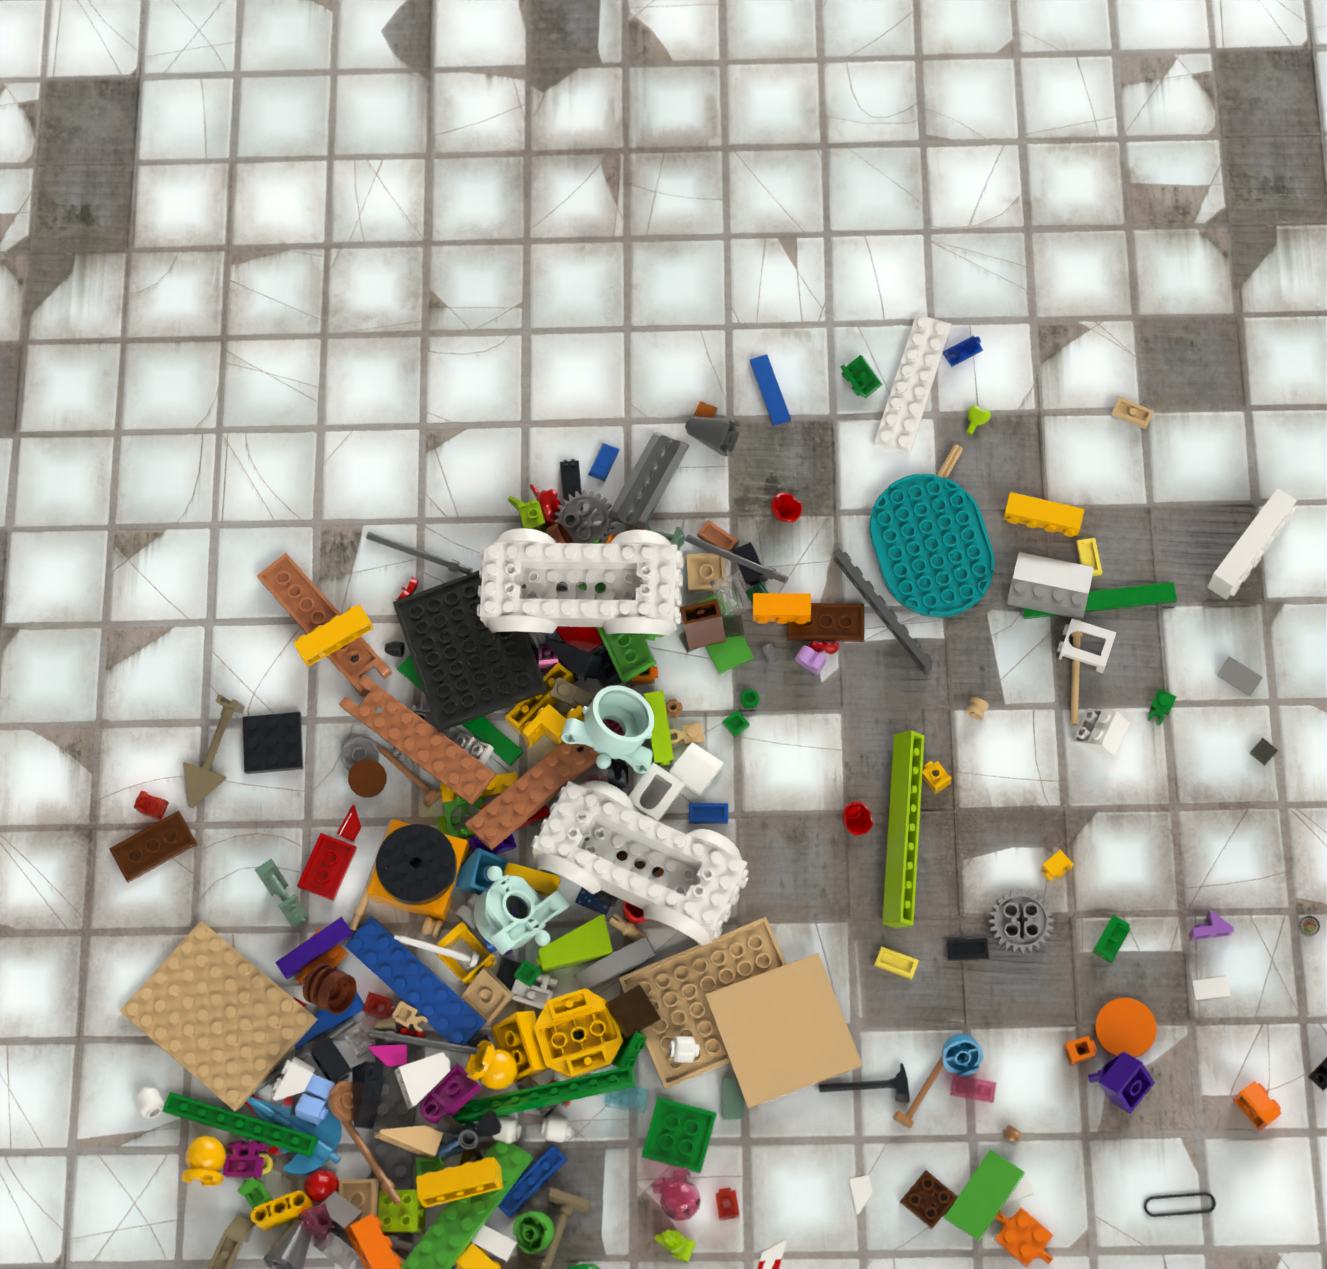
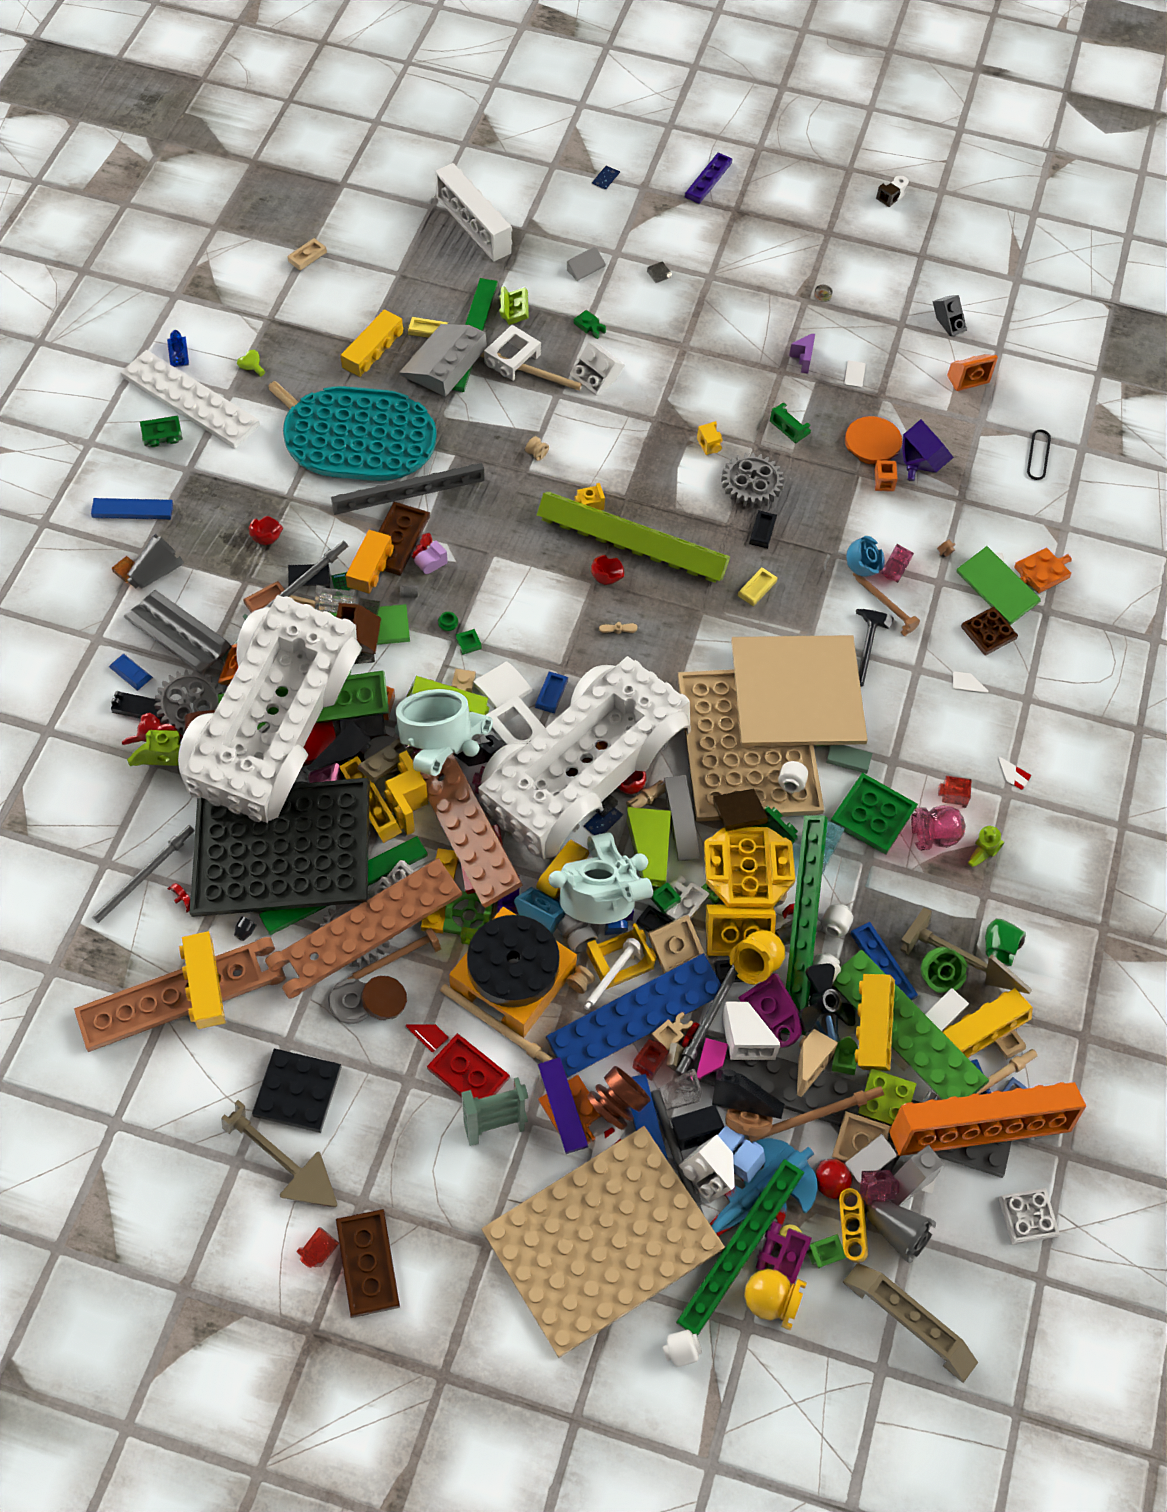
camera: 80 degrees left, 10 degrees down
none -> lime bracket [499,286,529,325]
none -> tan piece [599,622,638,634]

